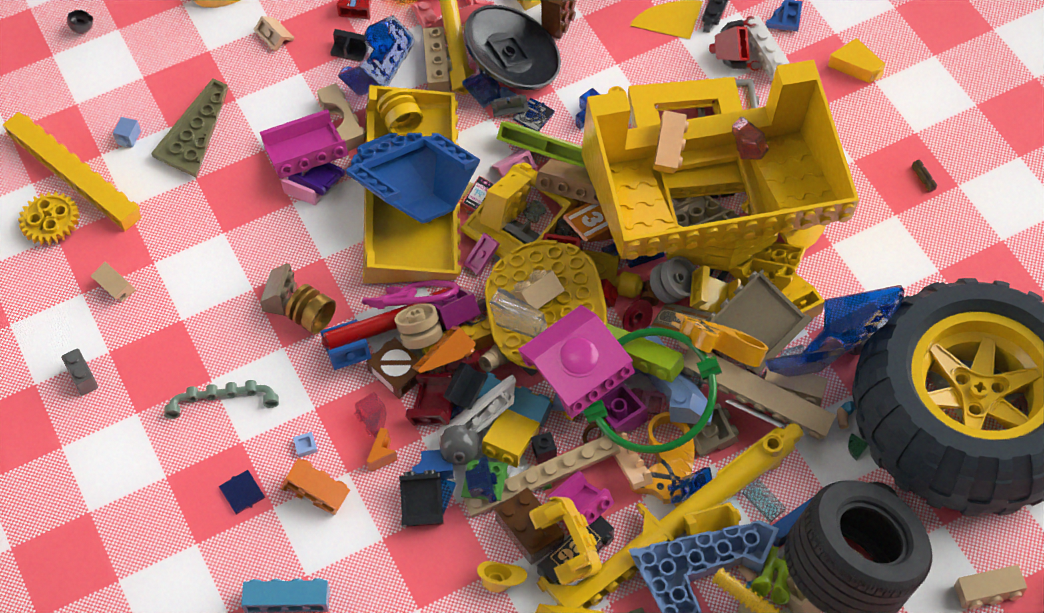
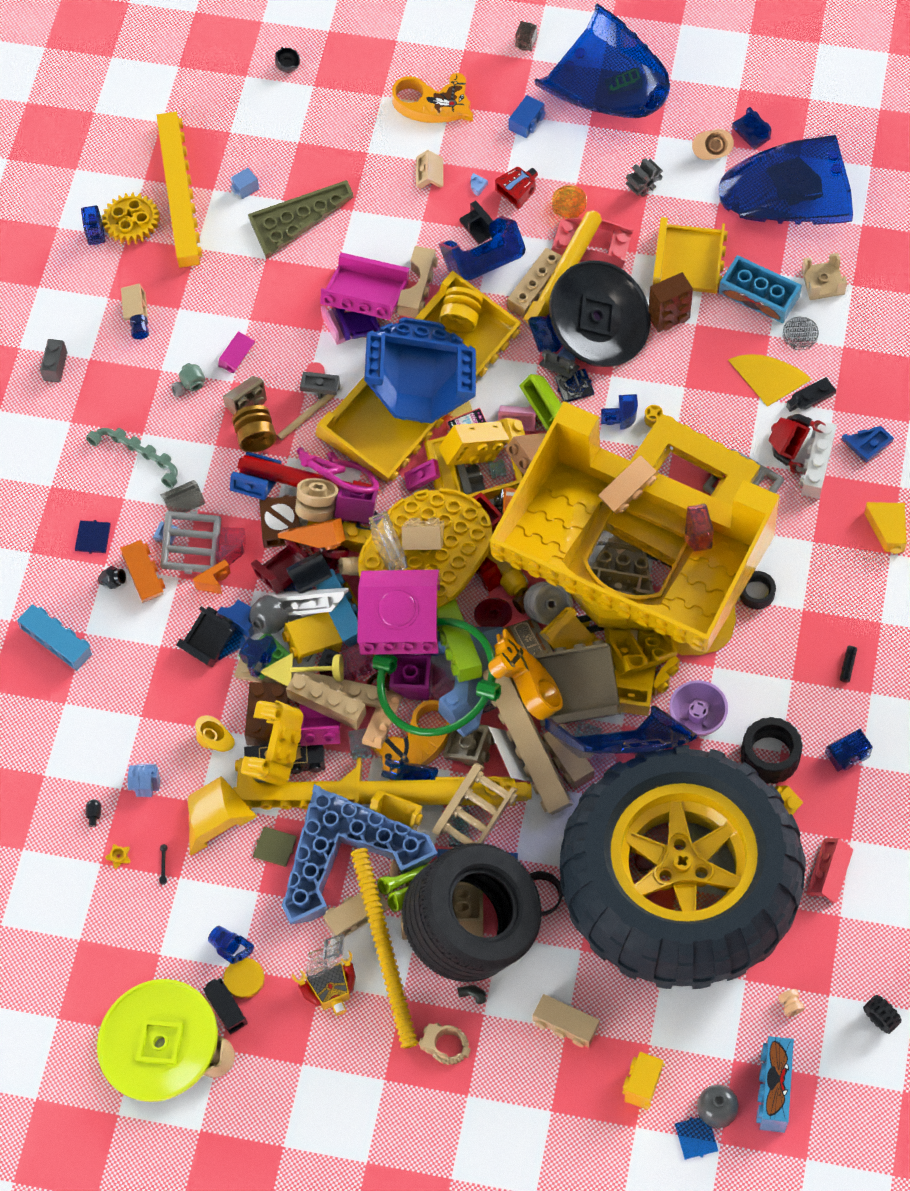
camera: 40 degrees right, 5 degrees up
none -> clear blue brick [81,205,106,245]
none -> black rock [98,566,126,589]
none -> clear blue wheel [130,314,149,340]
none -> clear smoke panel [160,480,205,513]
none -> light grey bar [160,511,222,574]
none -> light grey hinge [171,382,186,397]
none -> sand green head [178,363,206,391]
none -> dark pink hinge [218,331,255,374]
none -> light yellow piece [259,653,344,686]
none -> tan bar [277,394,336,441]
none -> tan brick [286,673,366,730]
none -> dark grey panel [300,371,341,399]
none -> coral tile [306,362,325,374]
none -> clear pink slope [343,644,374,681]
none -> clear light blue panel [348,728,372,760]
none -> tan fence [432,763,518,844]
none -> light blue tile [470,173,488,196]
none -> yellow slope [652,656,680,696]
none -> lavender piece [669,680,728,737]
none -> black tyre [740,717,803,784]
none -> clear blue brick [825,729,873,772]

